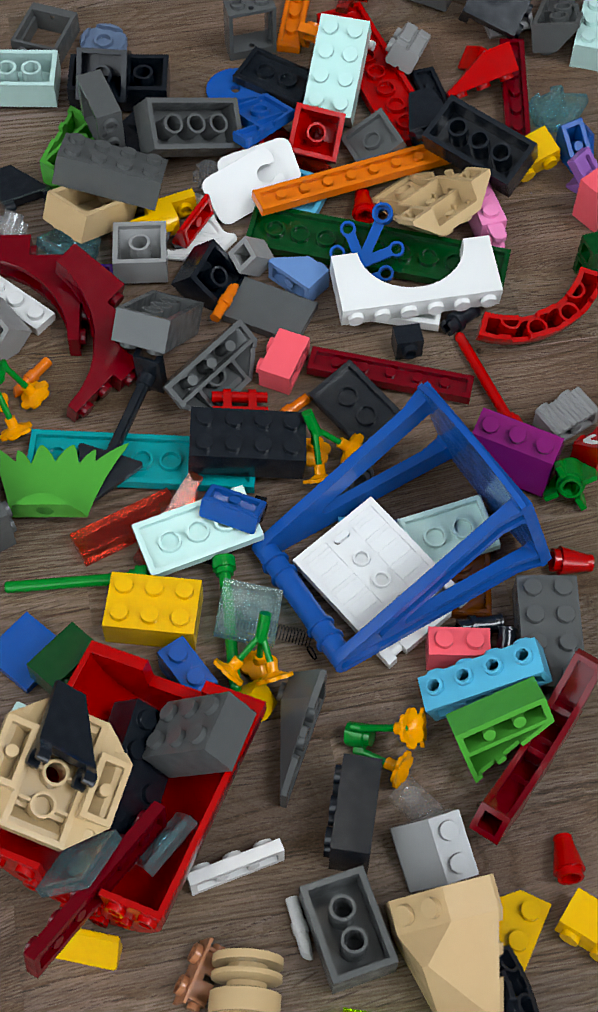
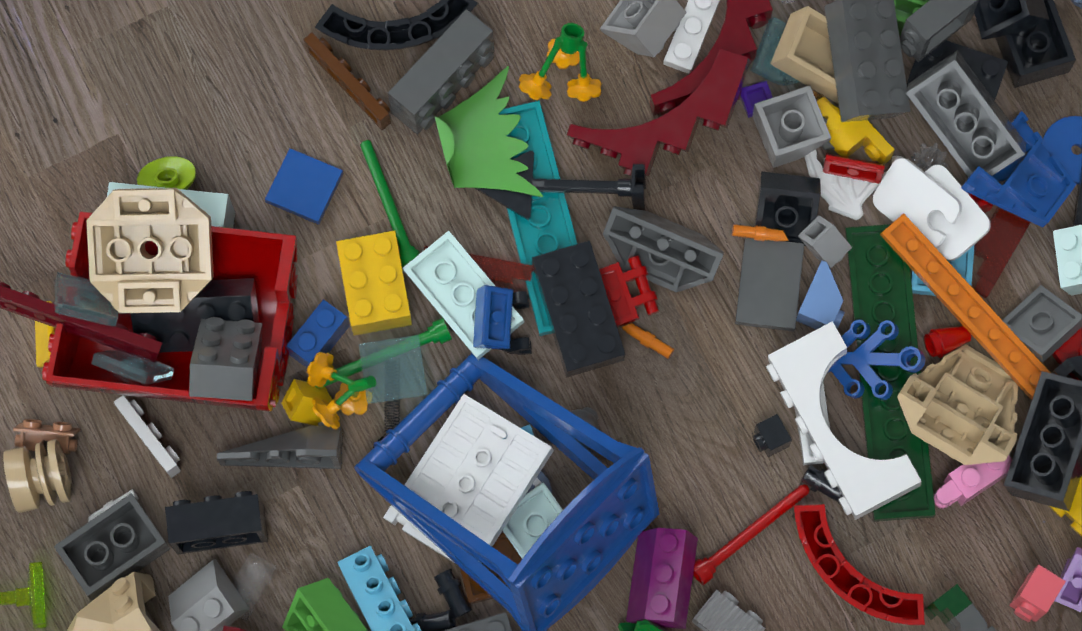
camera: 75 degrees right, 15 degrees up
orange piece [13,357,52,398] -> none
black flag [25,680,97,793] -> none
dark green brick [26,622,94,694] -> none
clear red piece [69,488,174,567] -> none
dark grey brick [111,290,204,356] -> none
coral brick [256,328,310,395] -> none
red slope [289,102,346,164] -> none
light orange plant [302,409,364,484] -> none
dark red plate [307,346,474,404] -> none
black tile [308,359,401,445] -> none
light orange plant [344,707,427,789] -> none
coral brick [425,626,491,670] -> none

